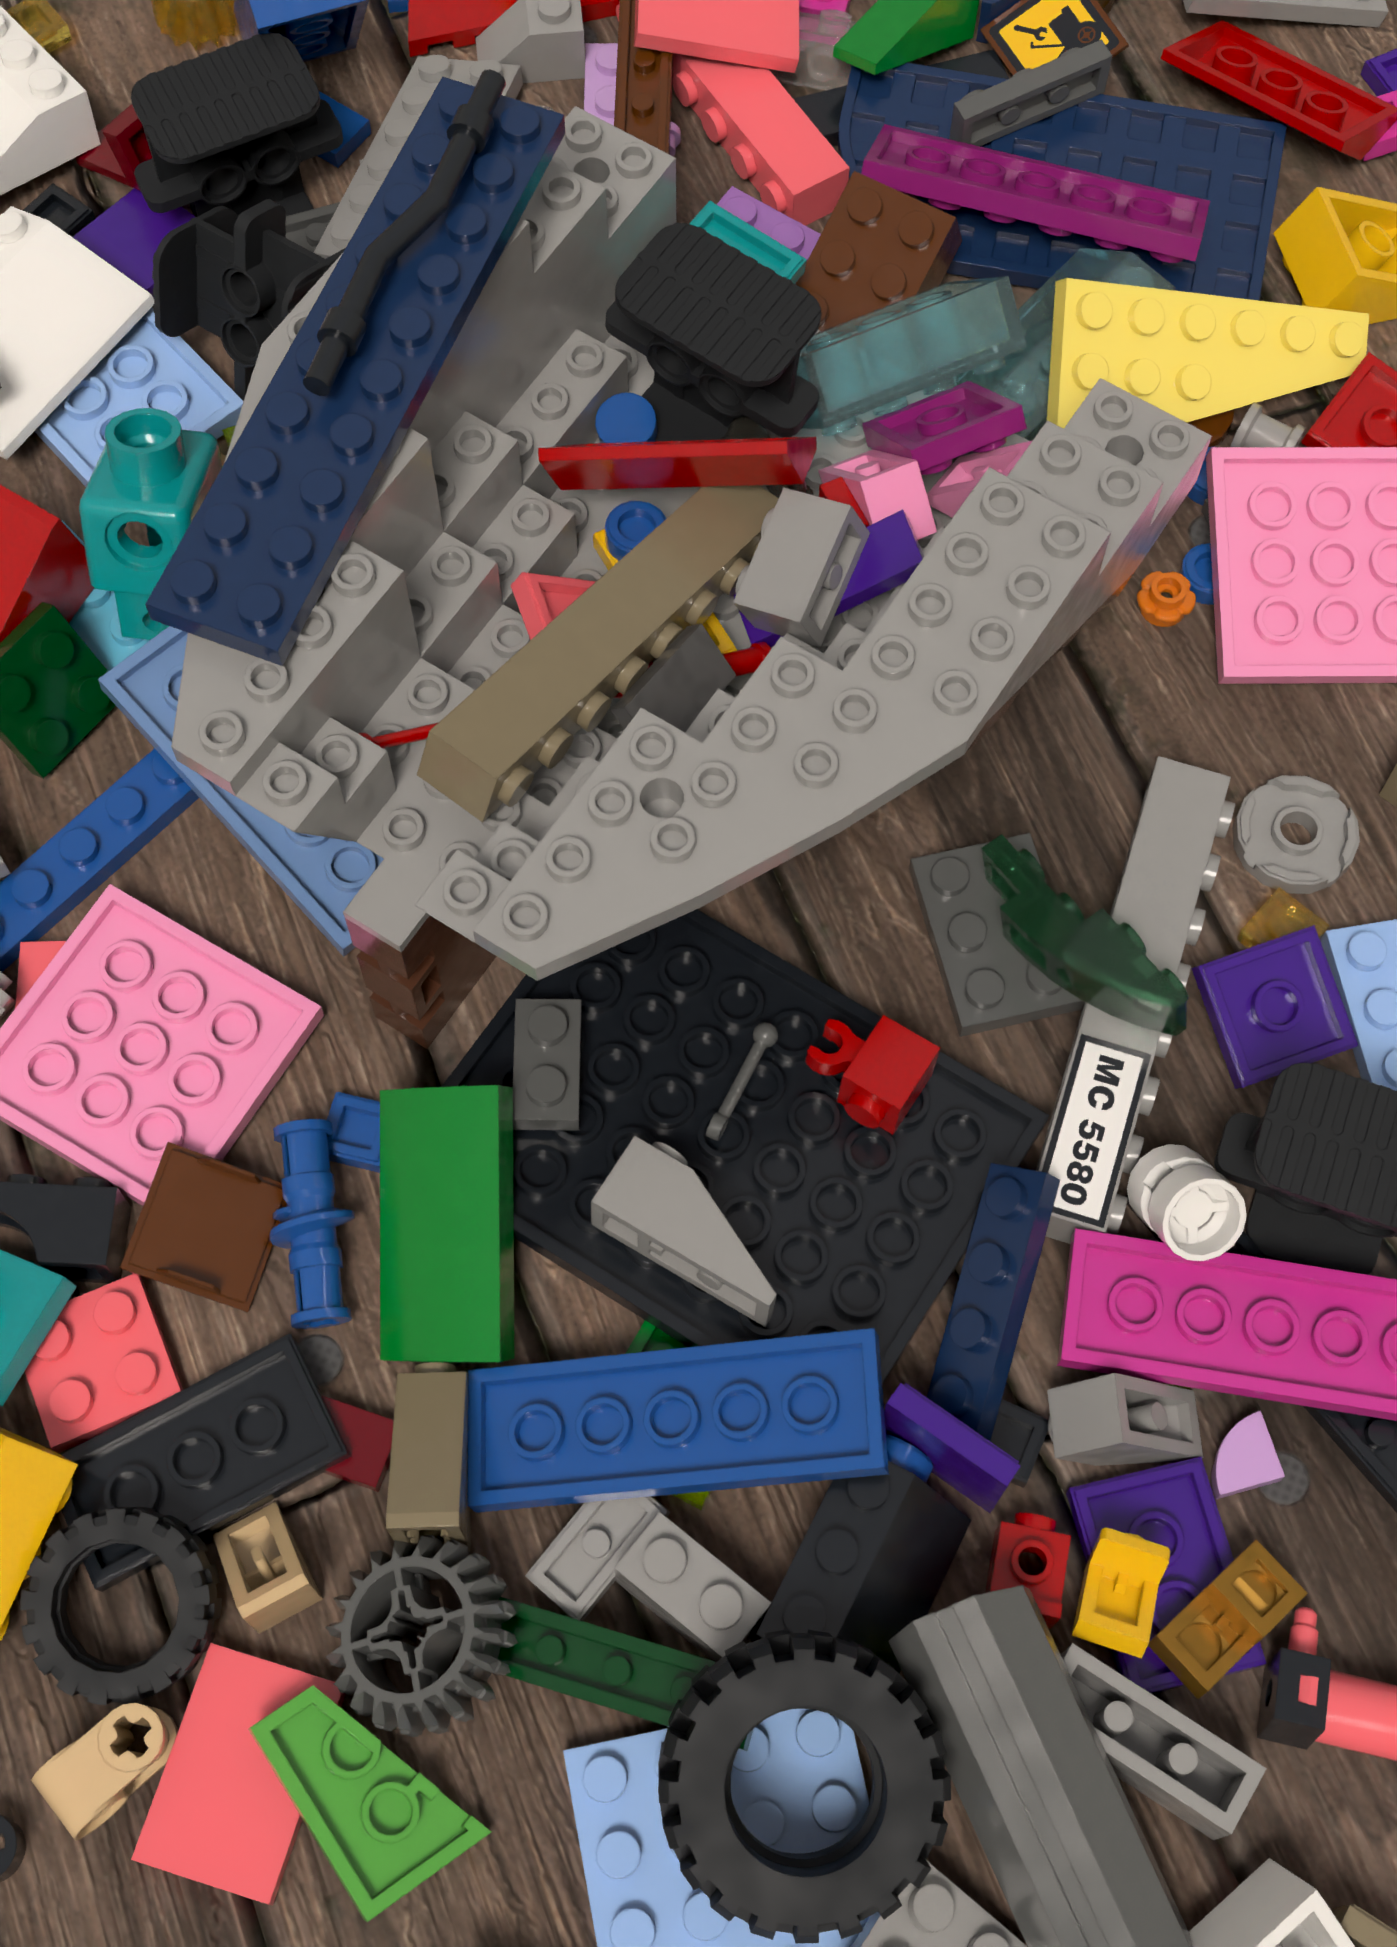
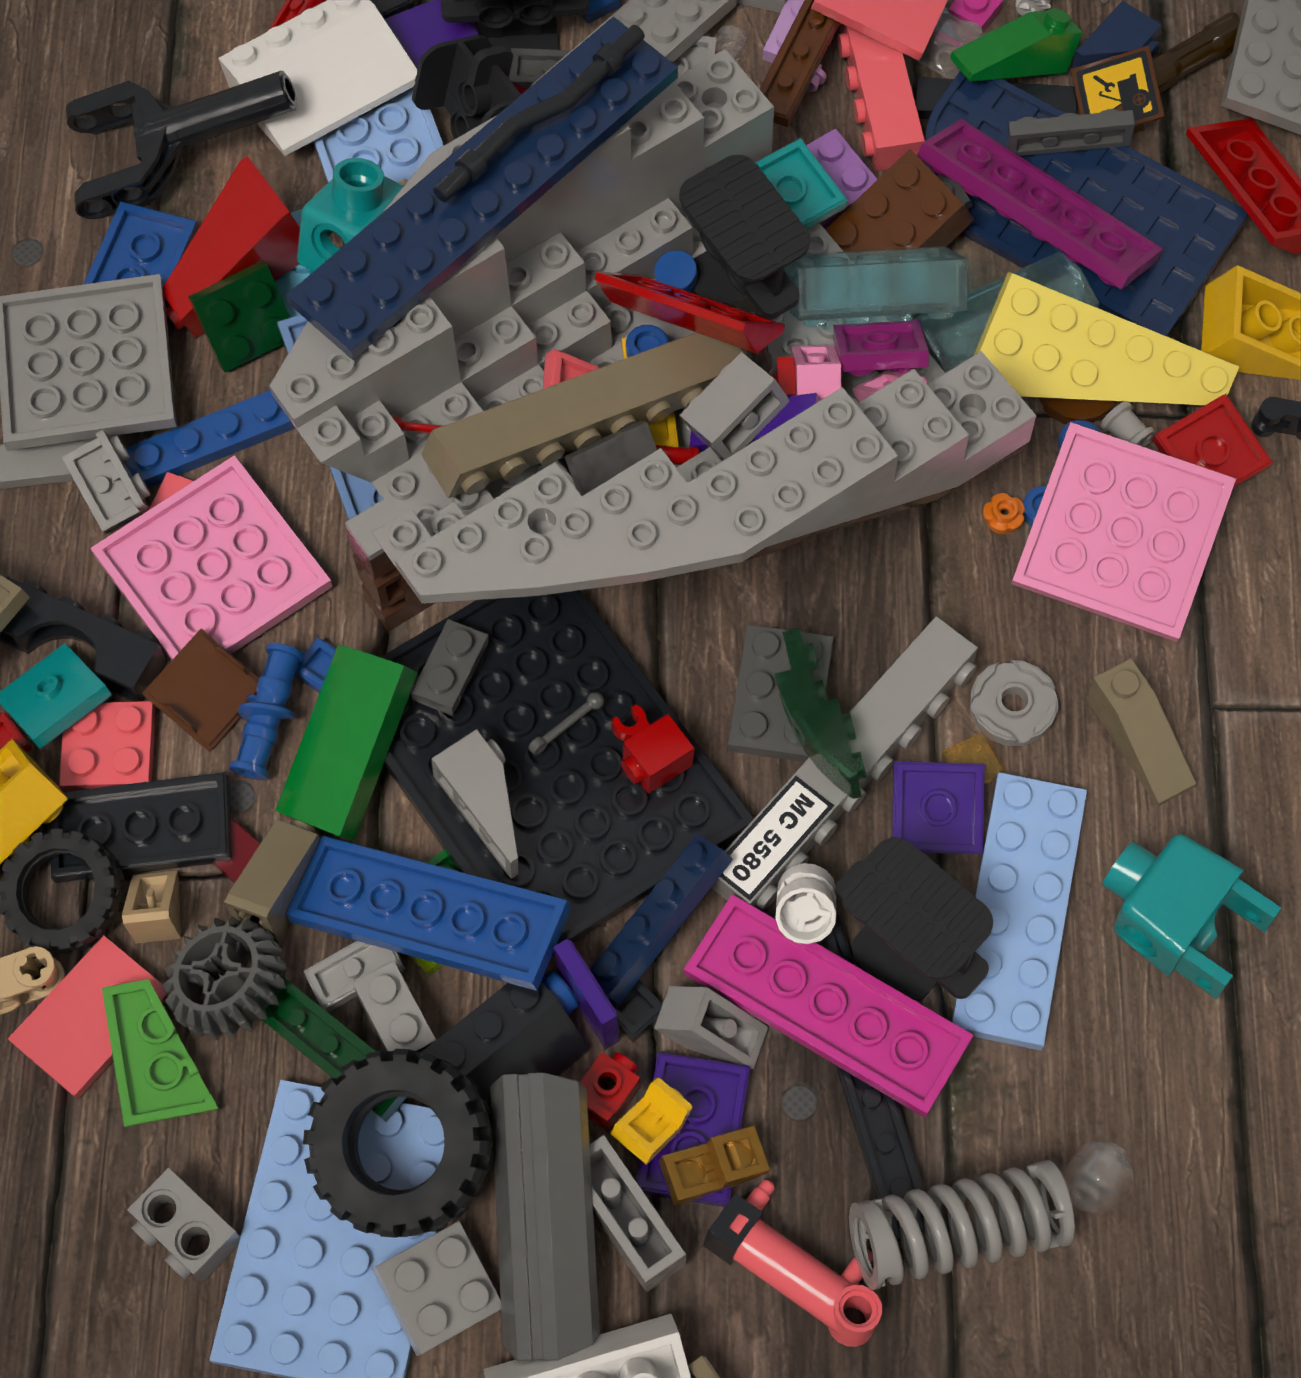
camera: 25 degrees right, 0 degrees up
lavender tile [1211,1411,1285,1500] -> none

